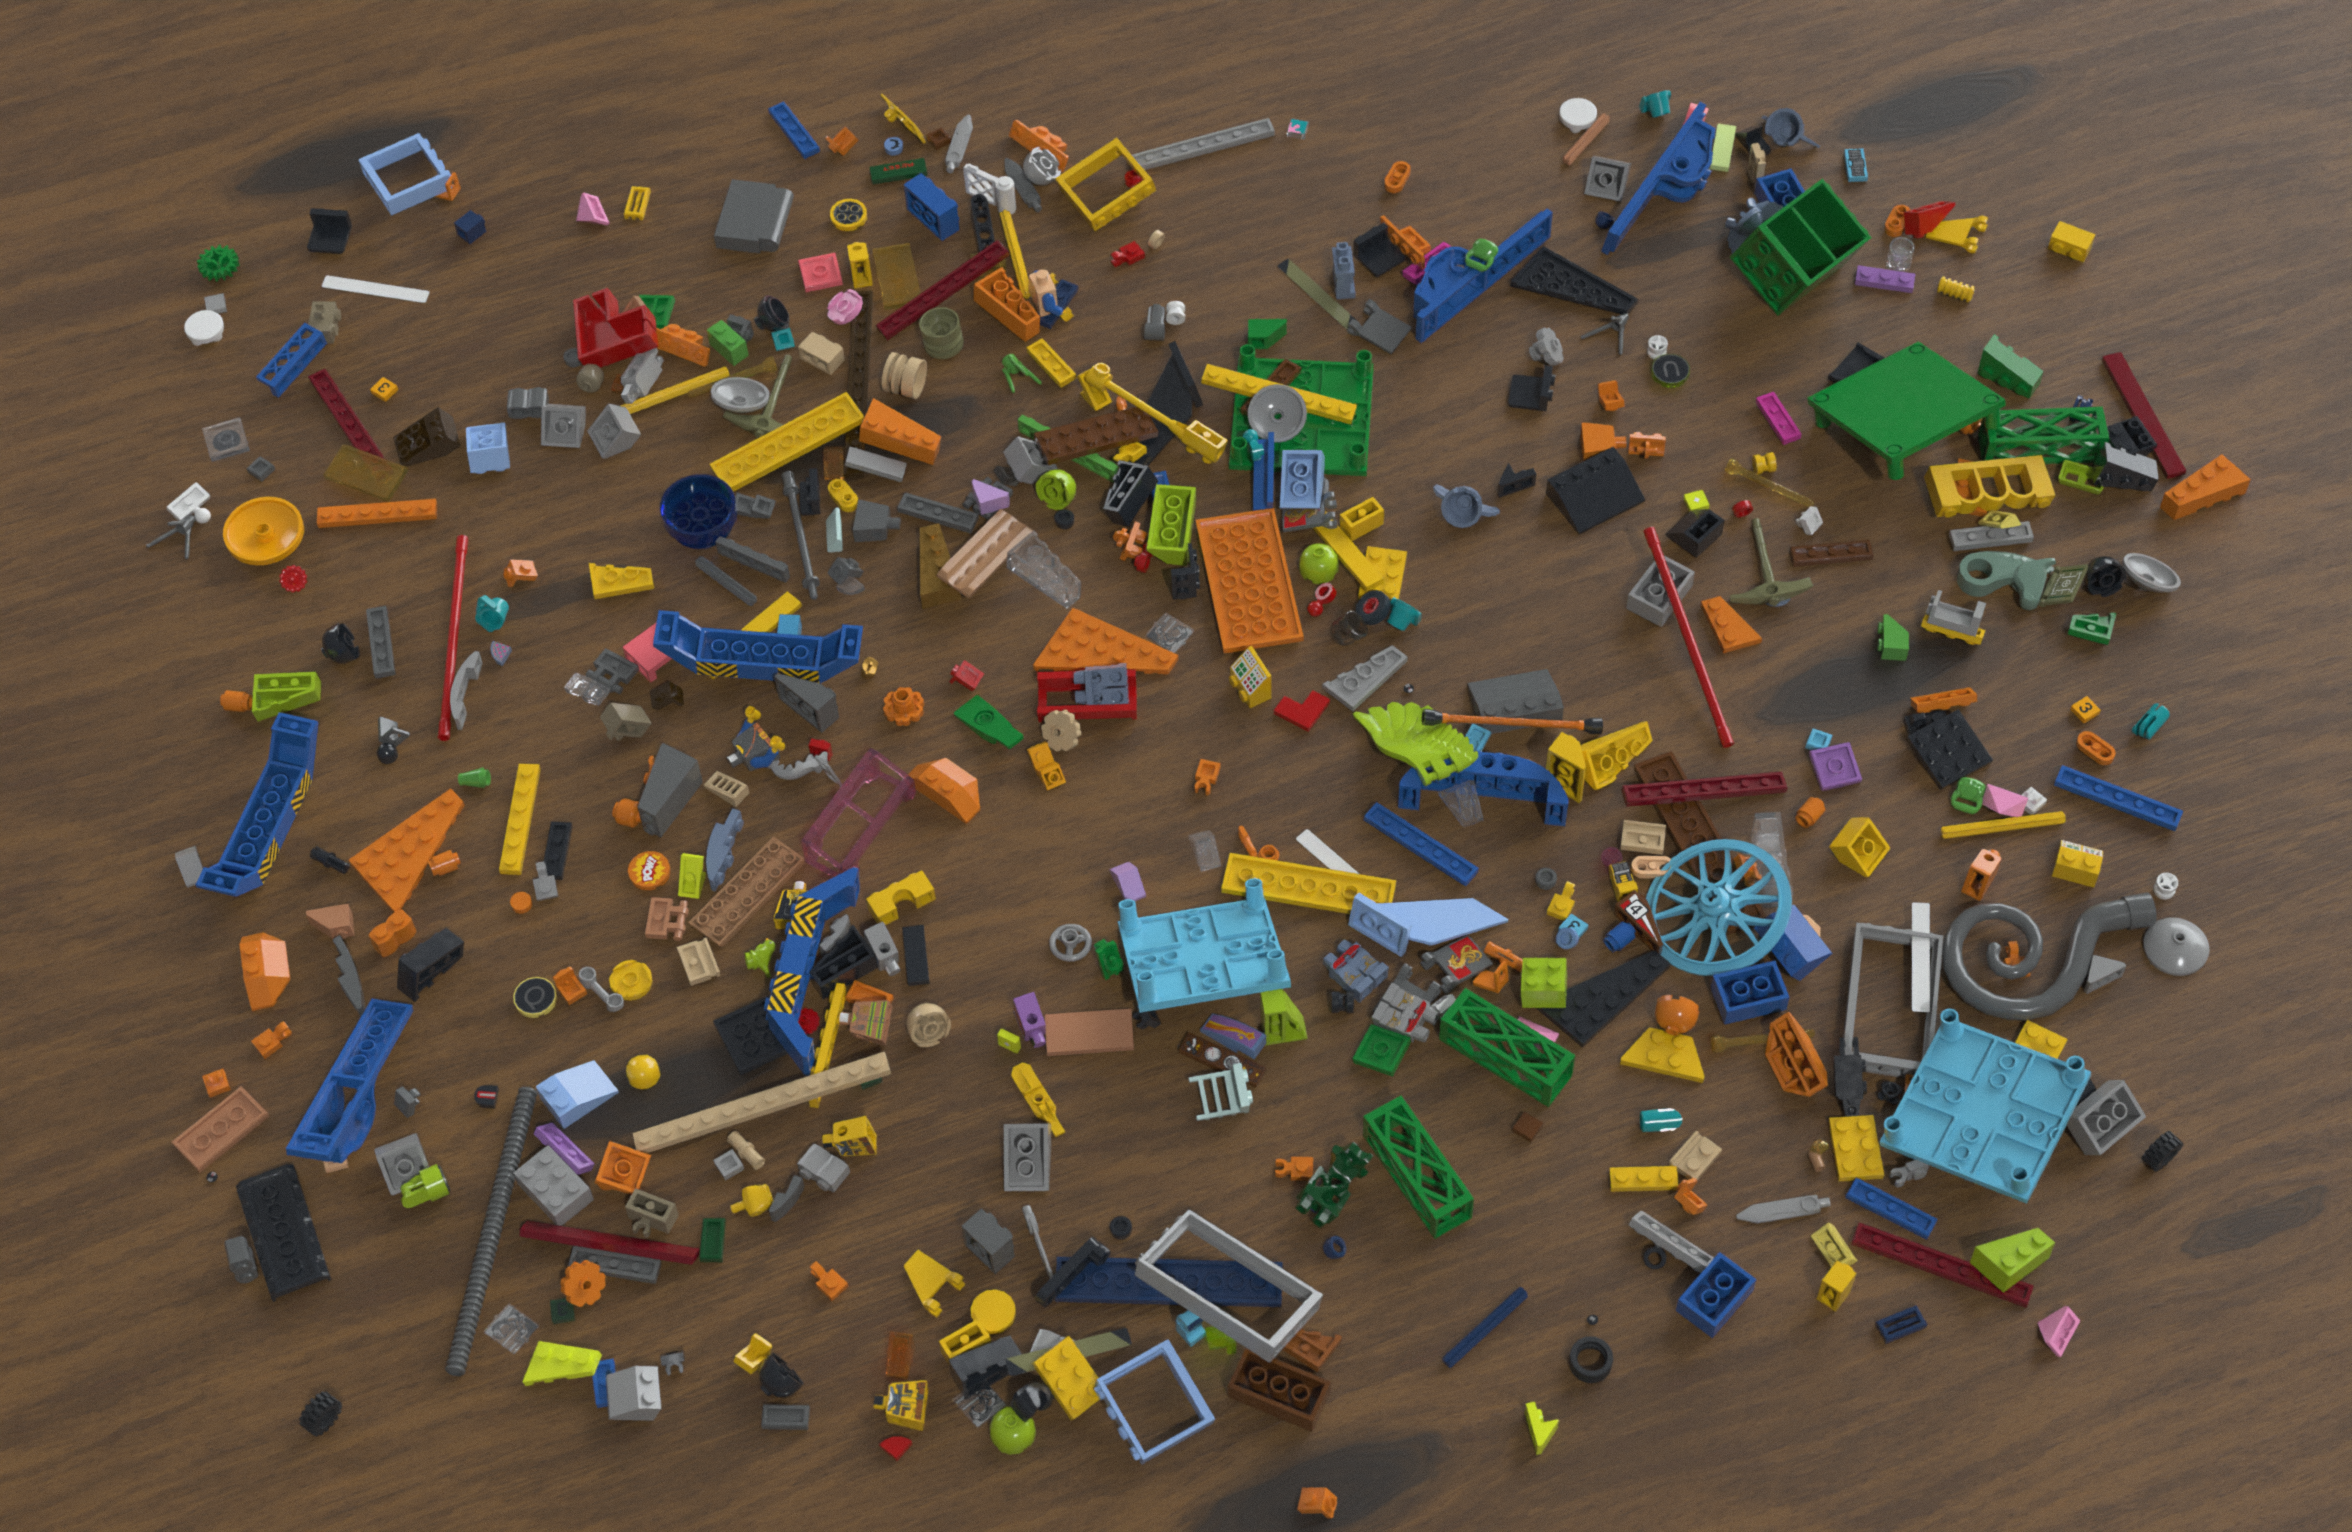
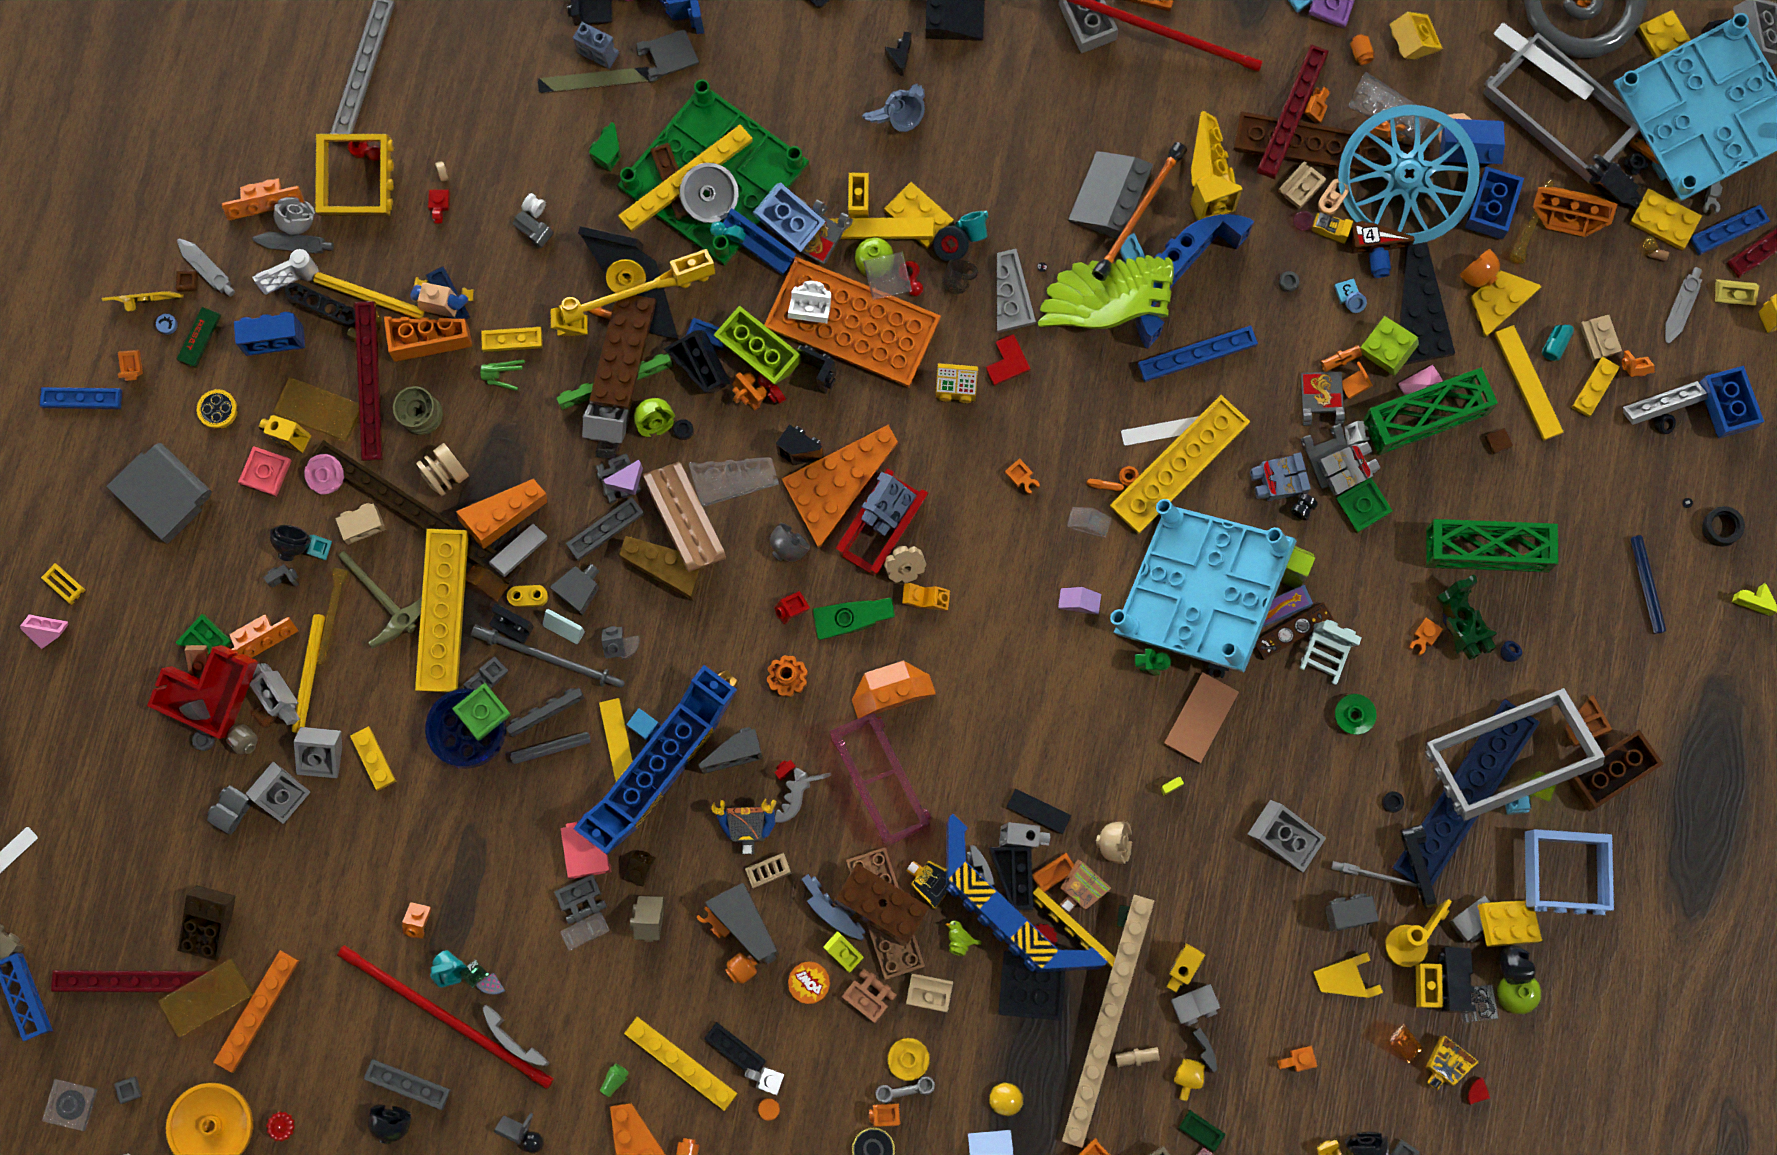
camera: 55 degrees left, 20 degrees up
light orange tile [370,377,399,402] -> none
light blue slope [466,423,510,474] -> none
yellow wing [589,563,654,599] -> none
bright green brick [707,320,749,366] -> none
light grey dish [711,377,769,413] -> none
light grey plate [713,1149,744,1181] -> none
yellow arch [866,870,936,925] -> none
olive sticker [1005,1328,1132,1376] -> none
yellow piece [1011,1062,1065,1137] -> none
medium lavender torso [1013,992,1046,1048] -> none
light grey piece [1049,924,1092,962] -> none
yellow plate [1113,442,1147,469] -> none
clear piece [1146,613,1194,653] -> none
orange bracket [1297,1487,1337,1518] -> none
light blue piece [1348,893,1509,957] -> none
clear wing [1438,780,1484,827] -> none
yellow plate [1547,881,1575,921] -> none
none -> dark grey brick [178,699,211,721]
none -> yellow plate [350,726,396,791]
none -> bright green tile [452,683,511,741]
none -> clear green tile [459,959,489,988]
none -> yellow dish [606,259,646,293]
none -> flat silver cylinder [770,522,810,562]
none -> black slope [776,424,824,465]
none -> white slope [788,281,831,323]
none -> reddish brown brick [833,864,929,946]
none -> clear plate [863,252,912,300]
none -> orange plate [1304,87,1330,123]
none -> green dish [1335,694,1377,735]
none -> yellow door [1398,899,1452,951]
none -> yellow tile [1494,325,1563,441]

